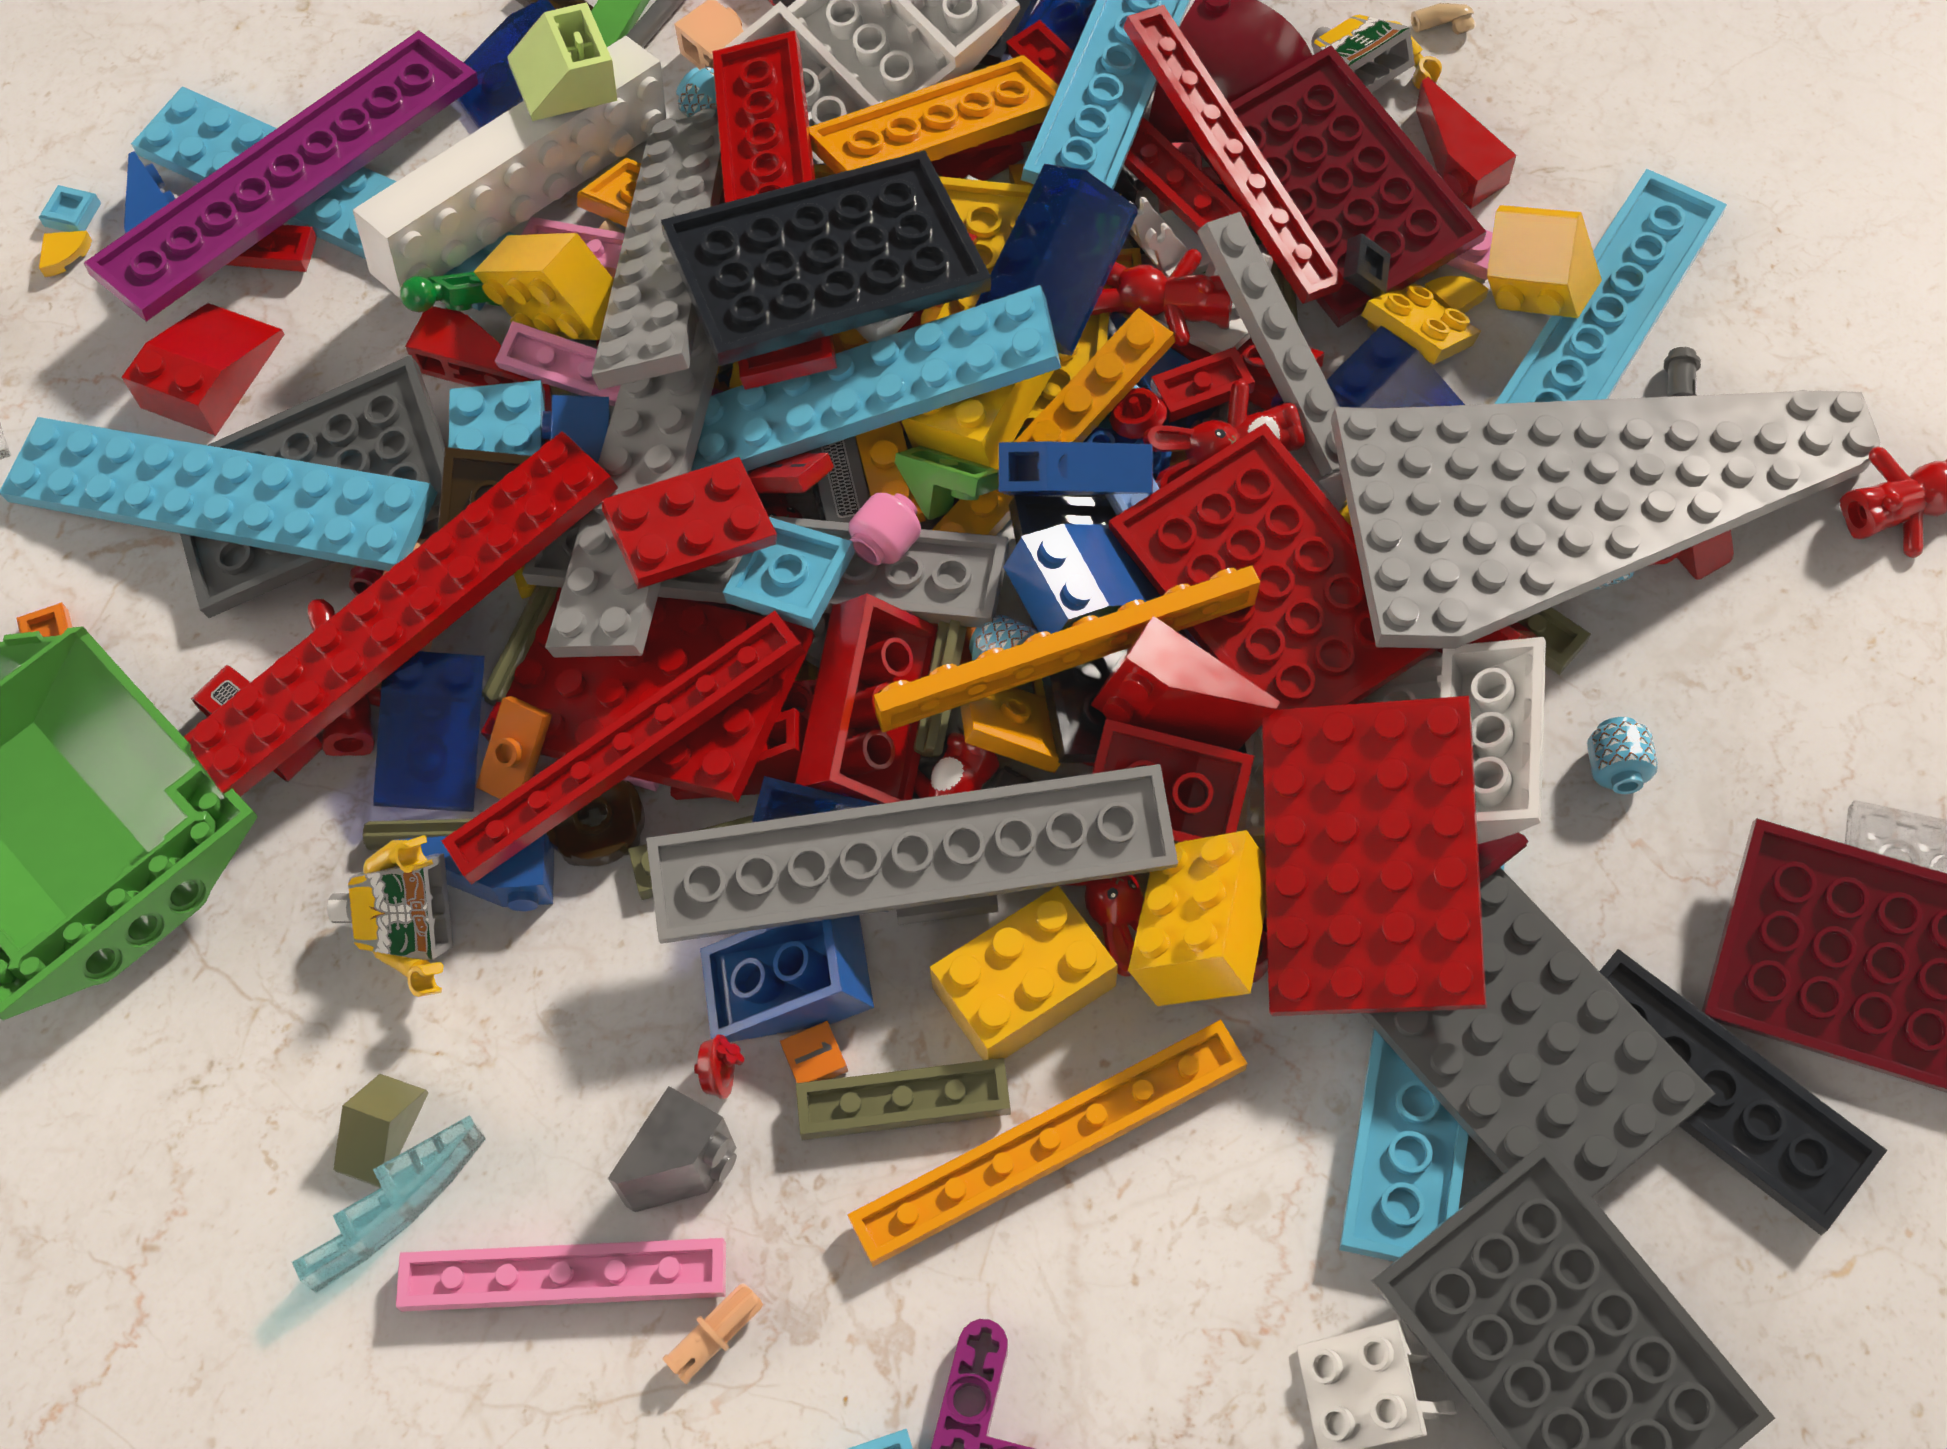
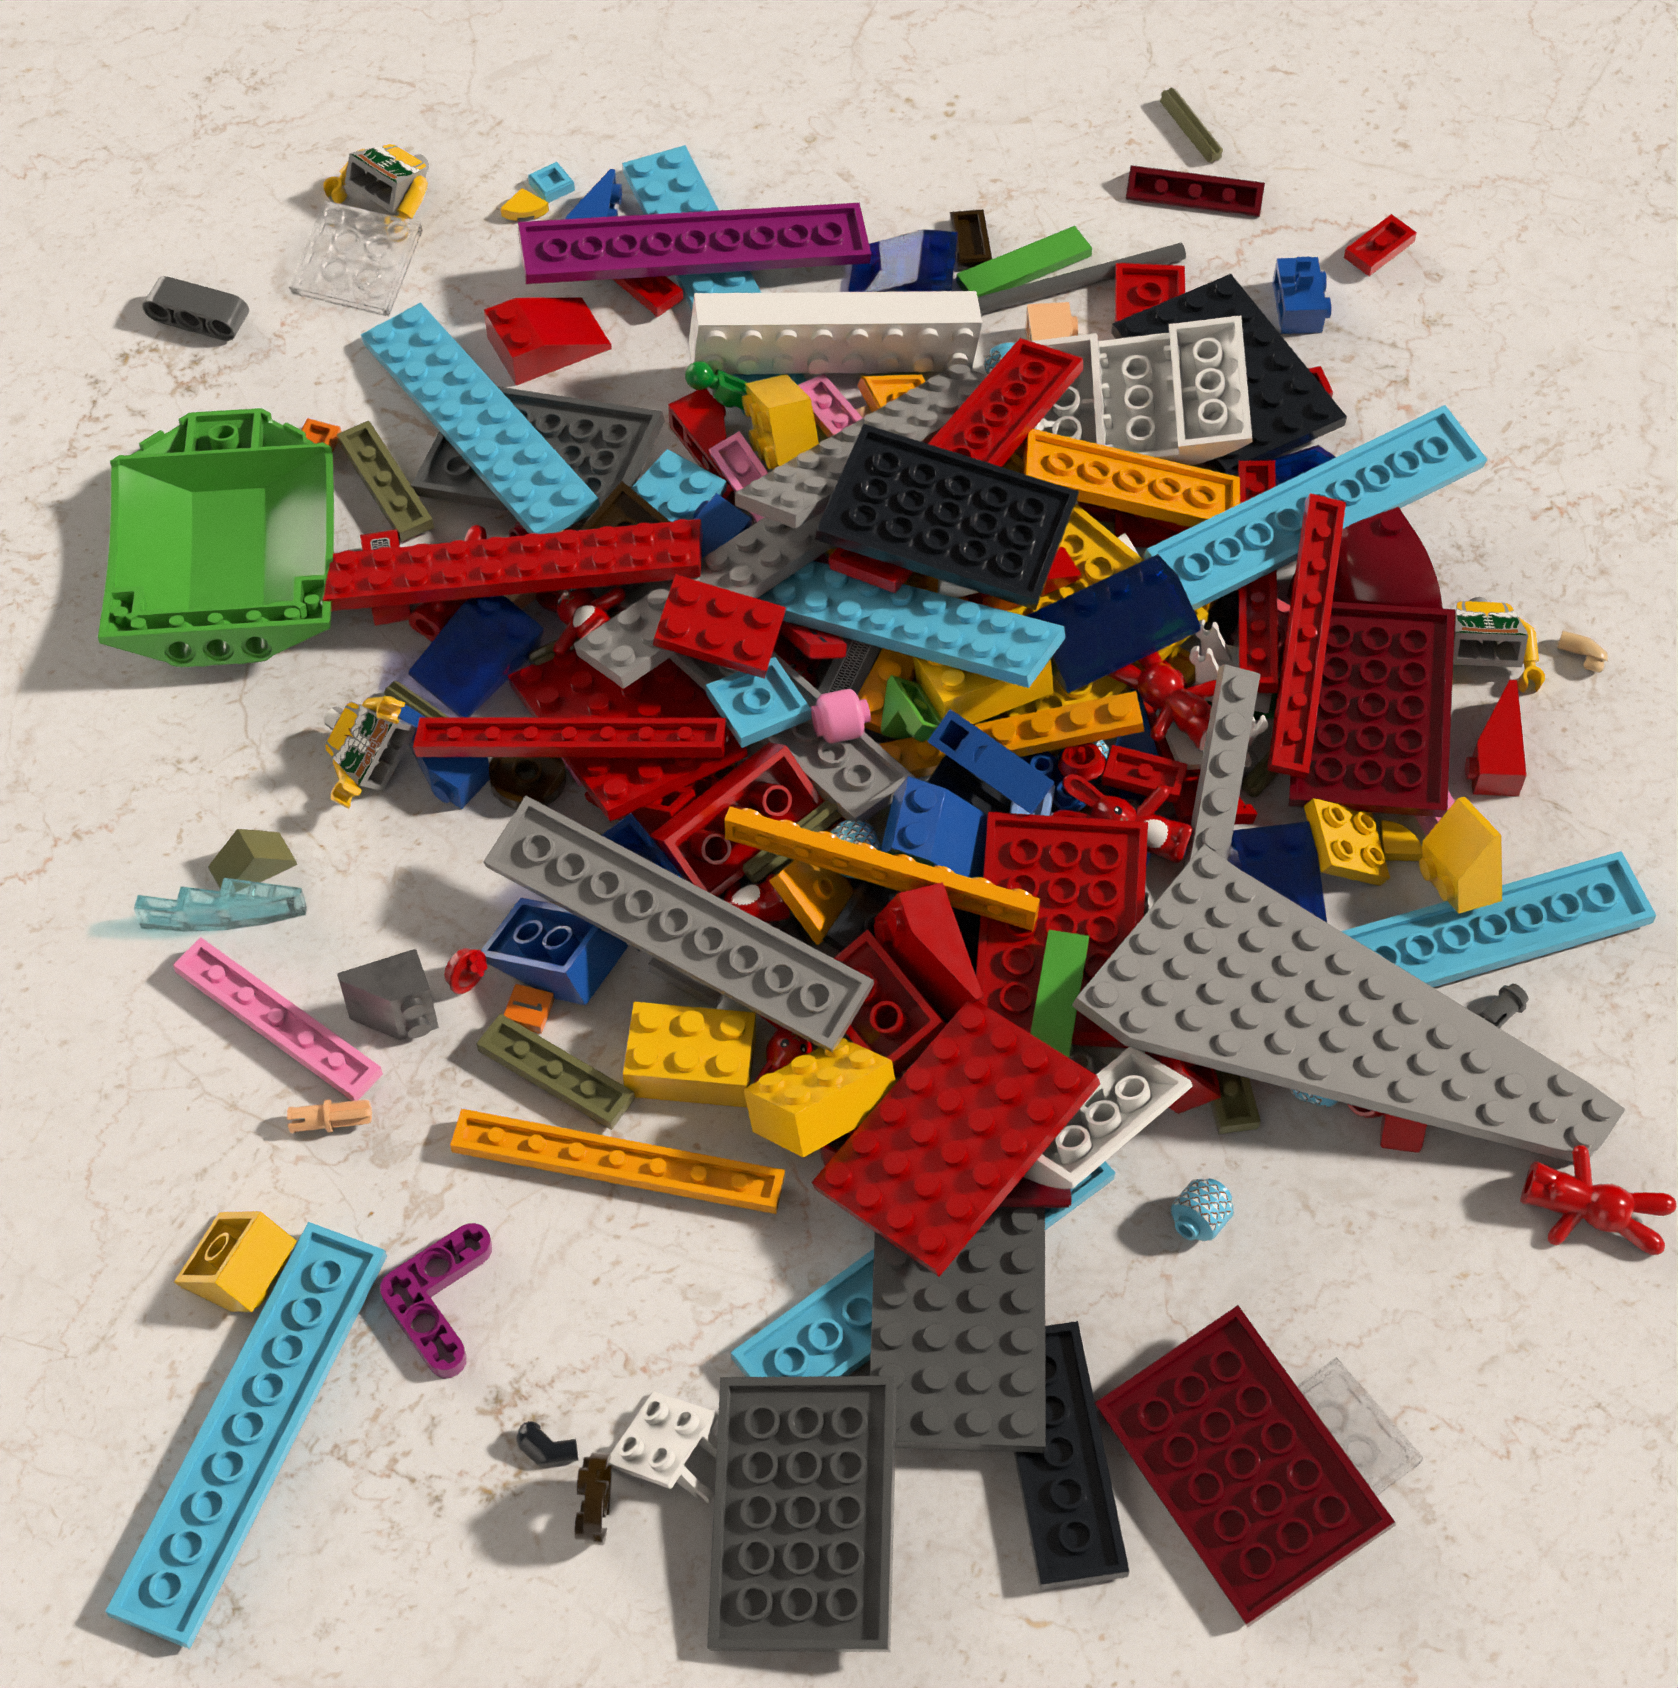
camera: 35 degrees right, 5 degrees down
orange plate [476,696,552,799] -> none
yellowish green slope [507,2,618,121] -> none
black plate [1343,233,1391,298] -> none
none -> olive plate [337,420,434,542]
none -> red animal [536,587,626,656]
none -> bright green tile [1030,930,1089,1058]

